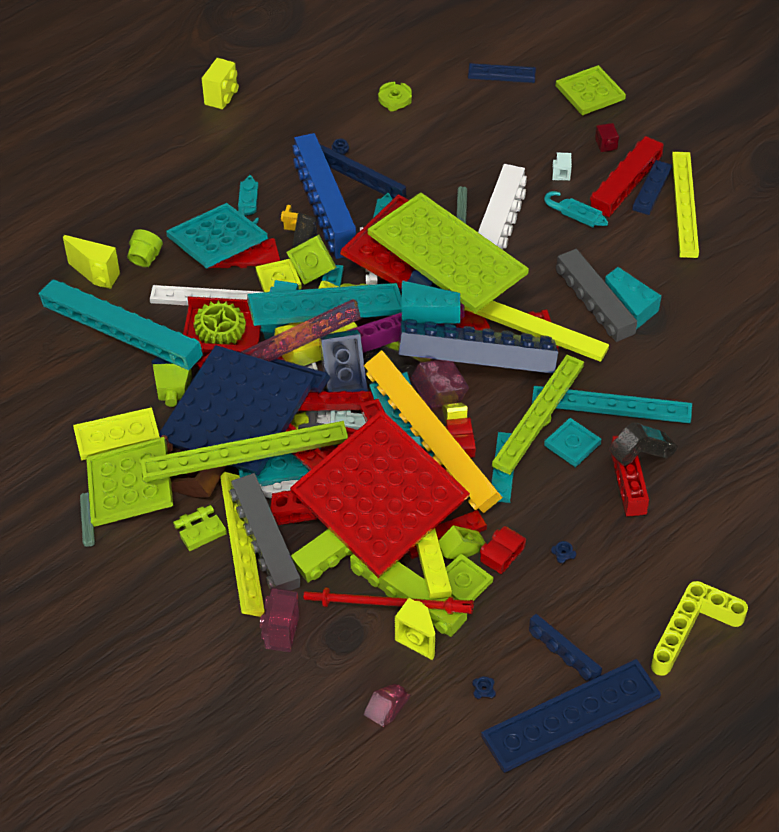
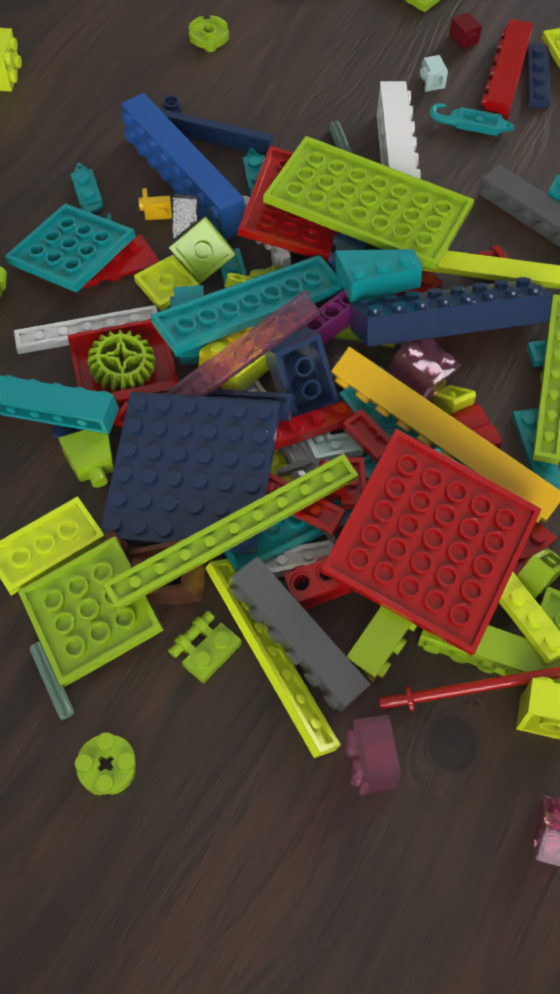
camera: 20 degrees left, 10 degrees up
none -> lime plate [75,732,136,795]

